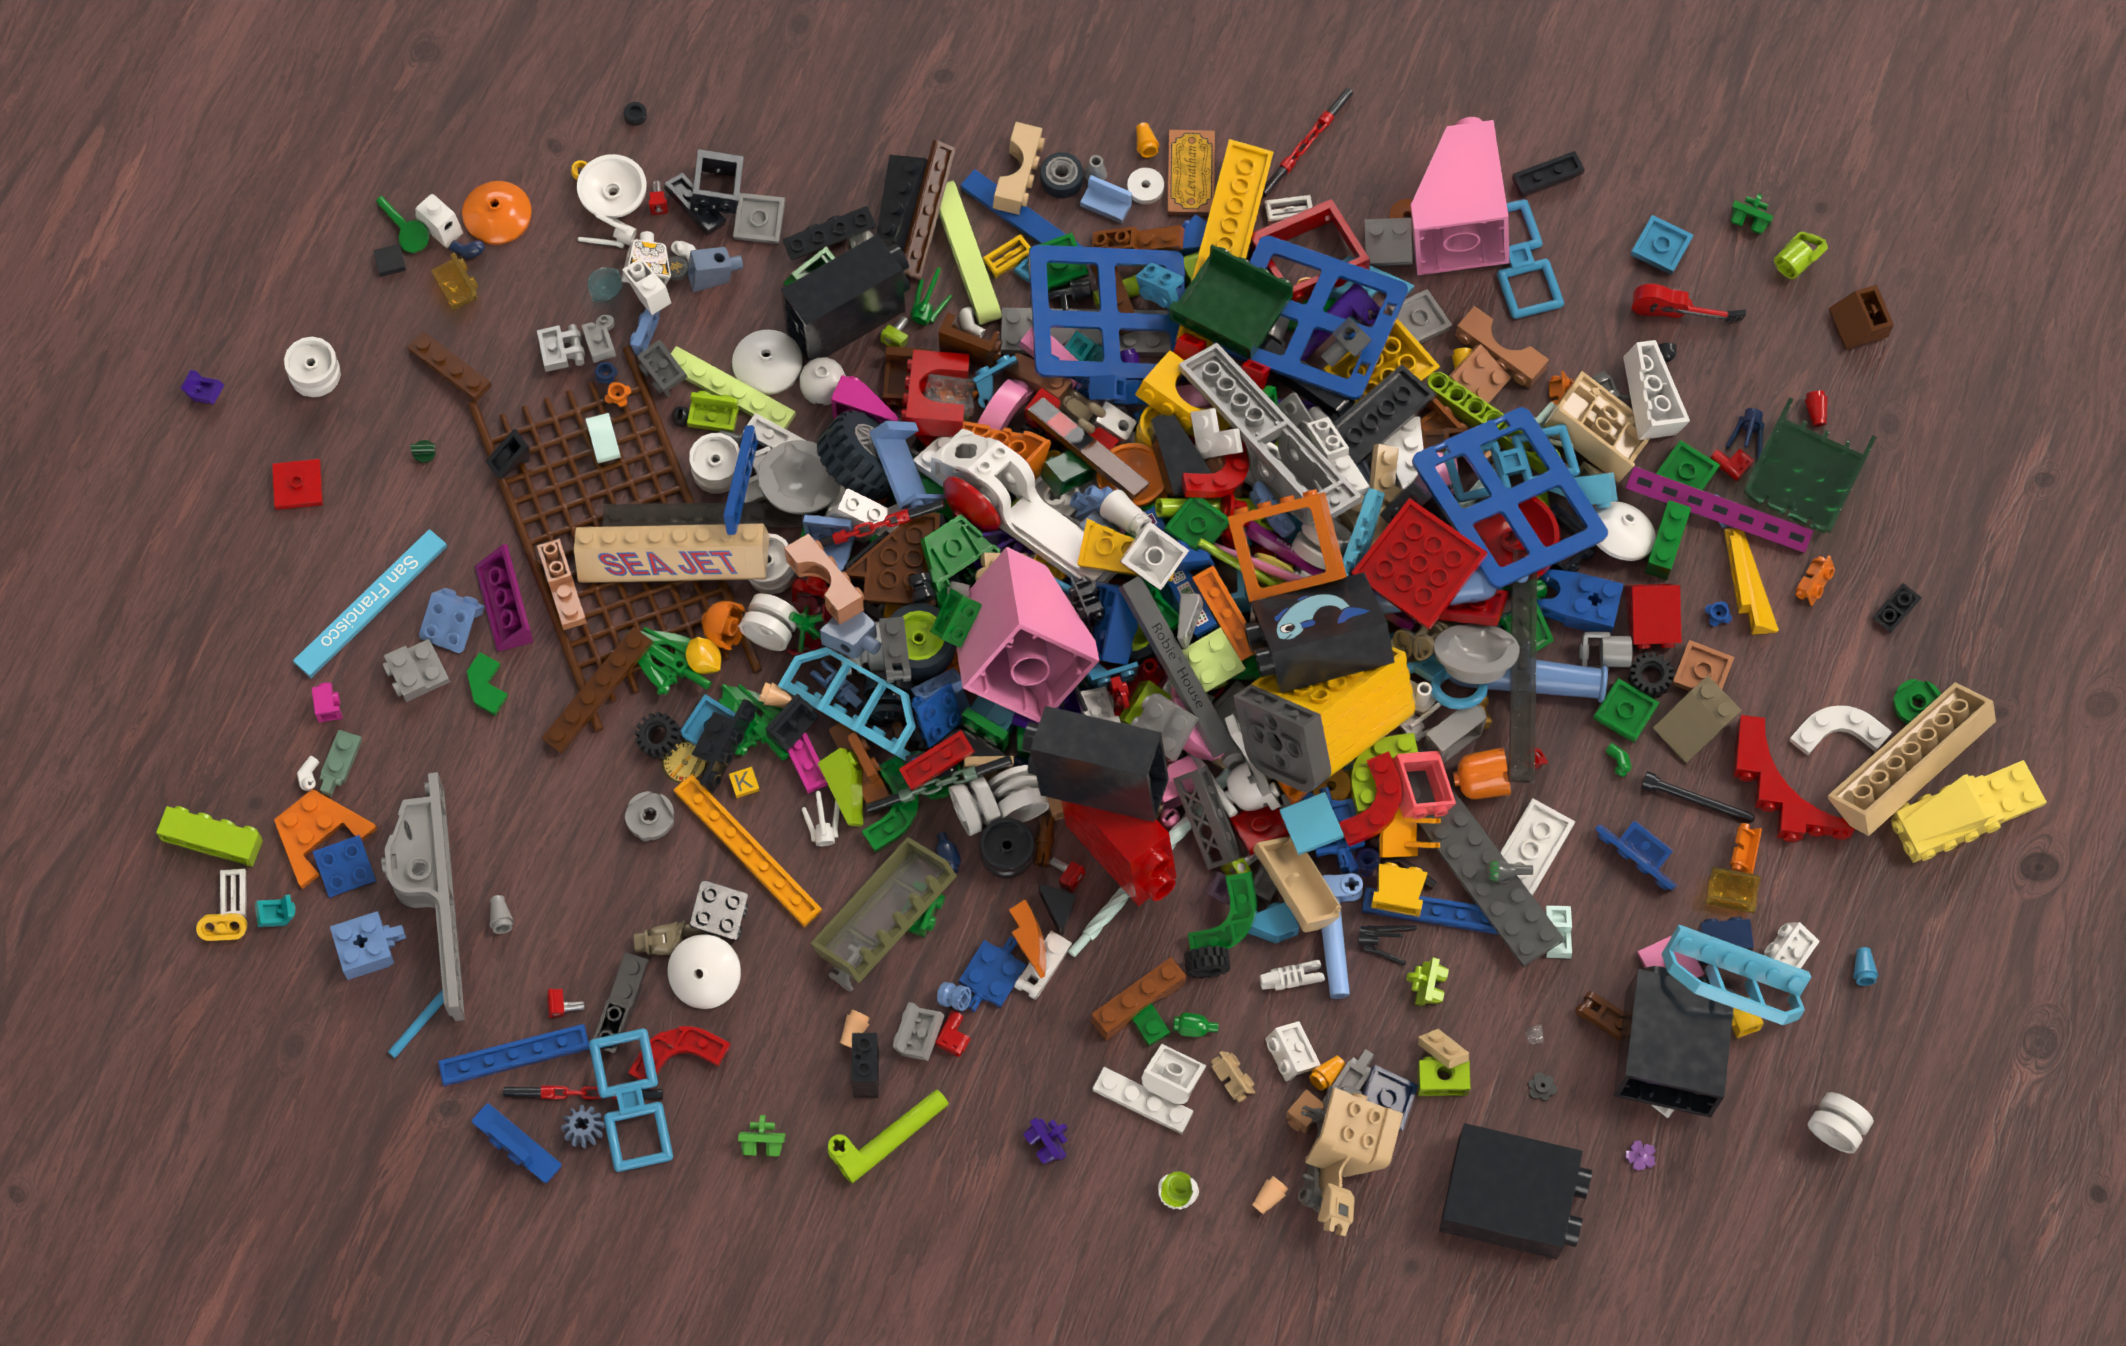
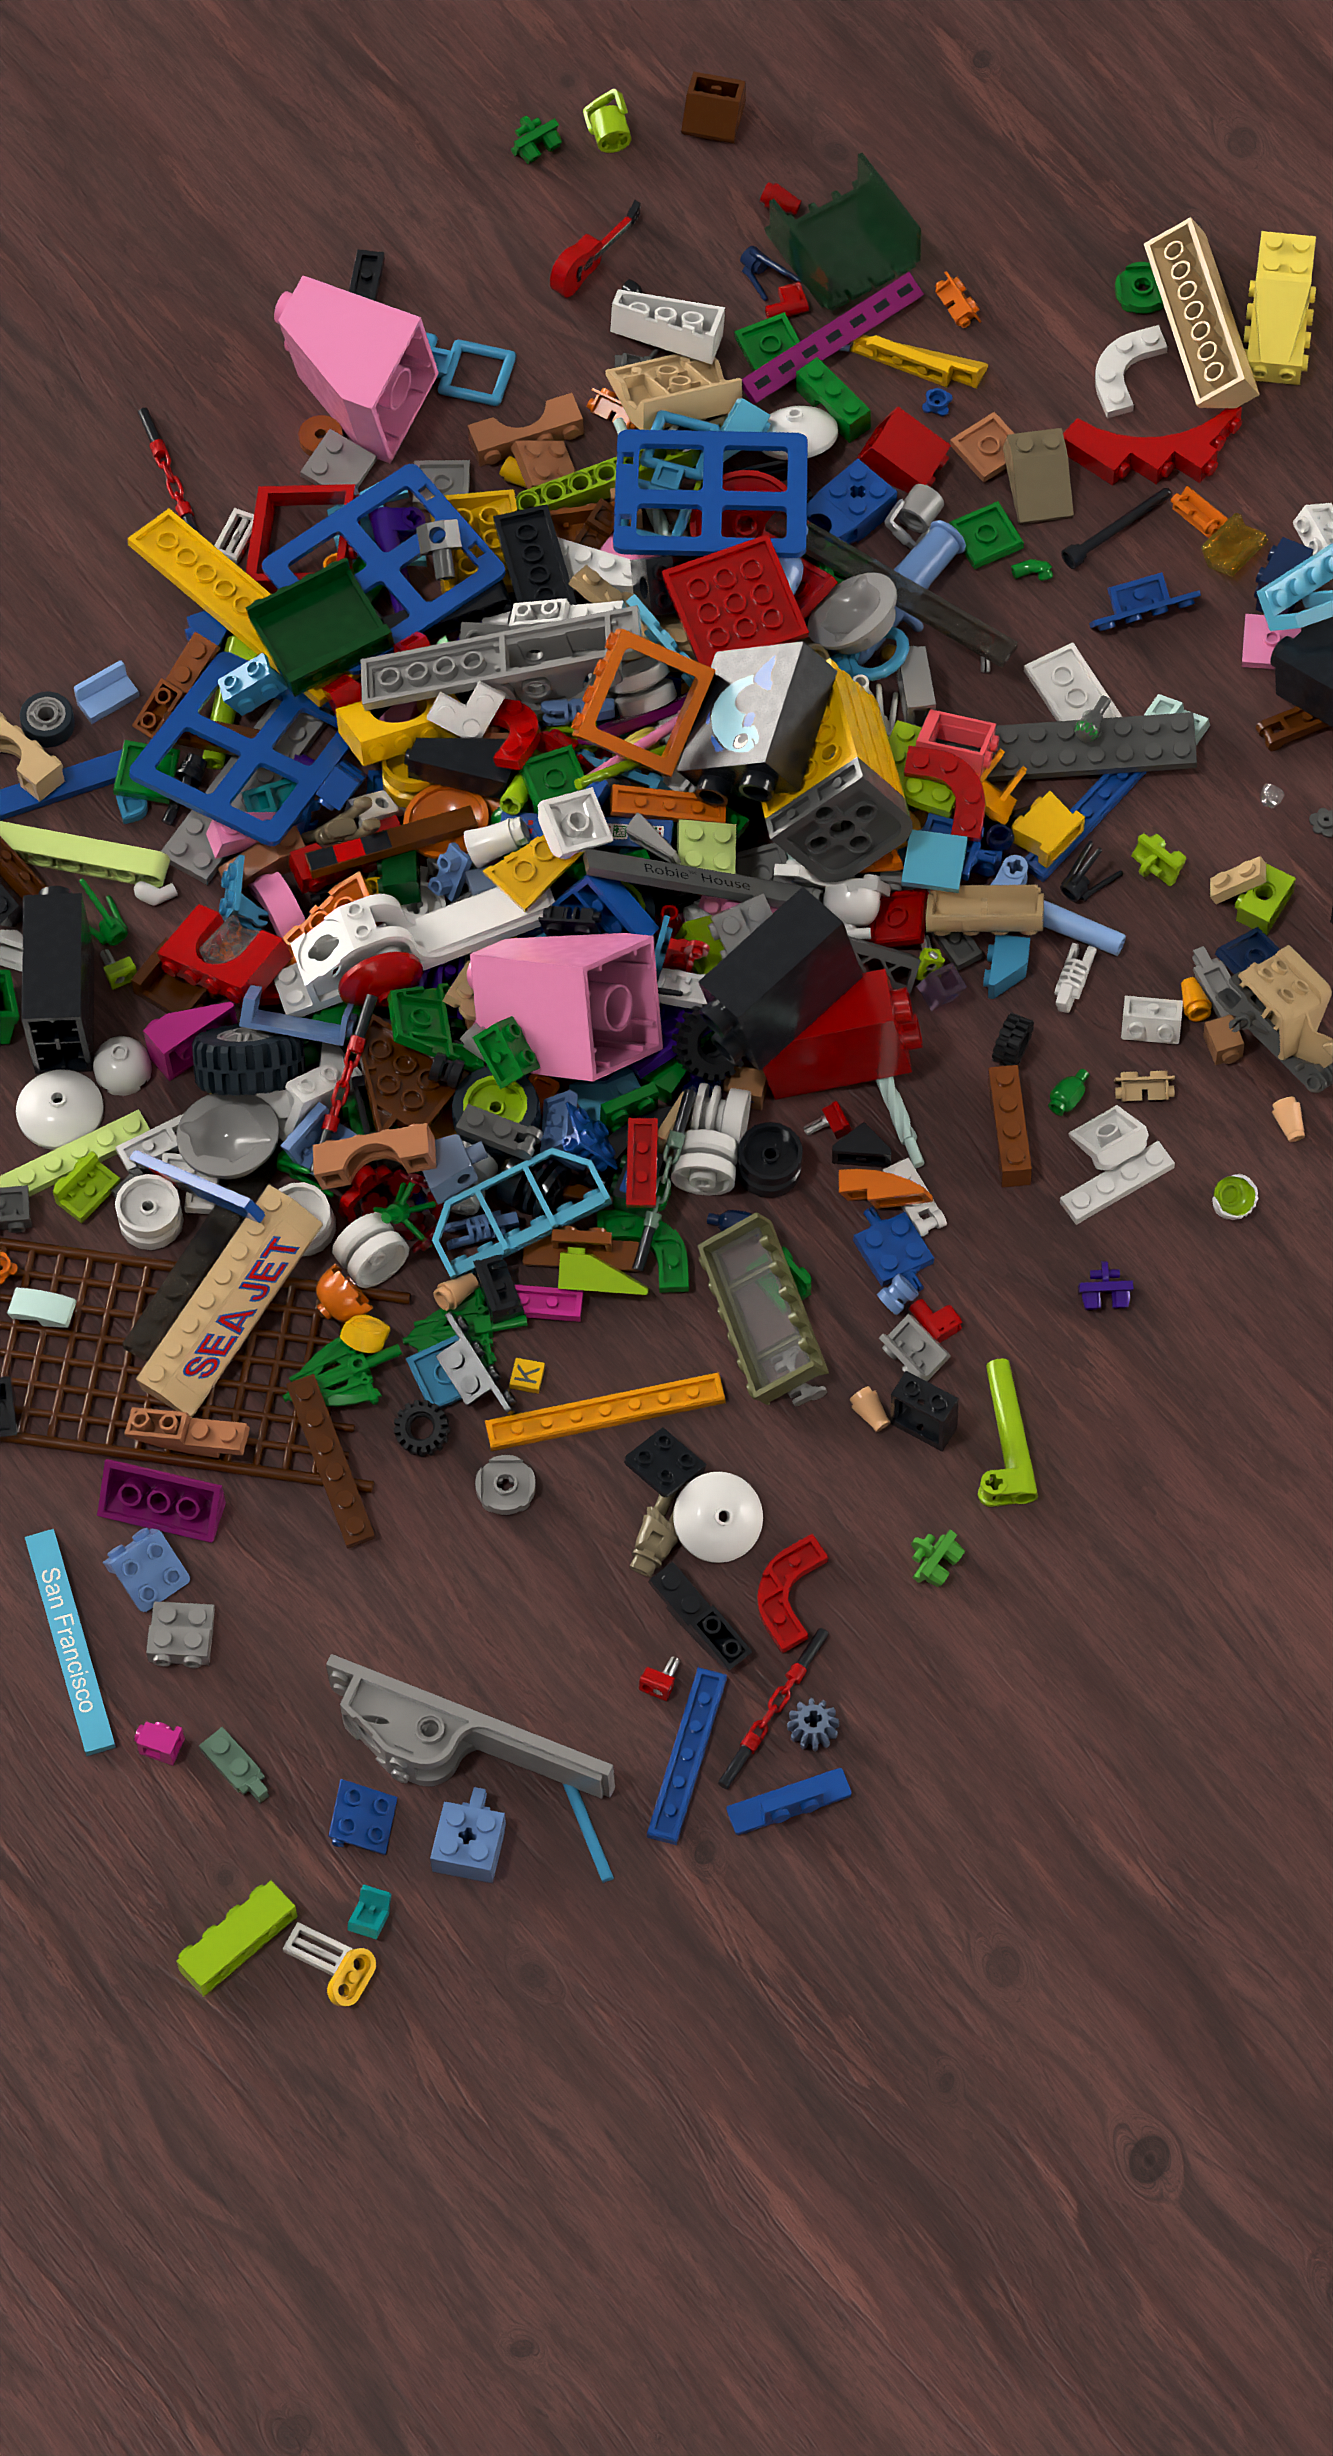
camera: 55 degrees left, 5 degrees down
orange wing [274,789,378,889] -> none
white arm [297,756,320,791] -> none
green tile [467,652,508,716] -> none
light grey cone [489,895,514,934] -> none
dark azure bar [589,1028,673,1172] -> none
clear yellow sticker [662,740,708,783] -> none
black hinge [672,406,689,427] -> none
white plant [802,791,840,846] -> none
reddish brown panel [939,312,1003,369] -> none
yellow tile [983,234,1031,278] -> none
reddish brown pin [1034,816,1055,867] -> none
light grey cone [1084,155,1107,181] -> none
white piece [1127,168,1164,205] -> none
green plate [1132,1003,1170,1047] -> none
light orange cone [1136,123,1159,158] -> none
tile [1168,130,1215,216] -> none
green plate [1187,871,1257,950] -> none
orange cylinder [1453,748,1511,799] -> none
black tyre [1628,652,1674,699] -> none
dark azure plate [1631,215,1693,275] -> none
black slope [1872,583,1922,633] -> none

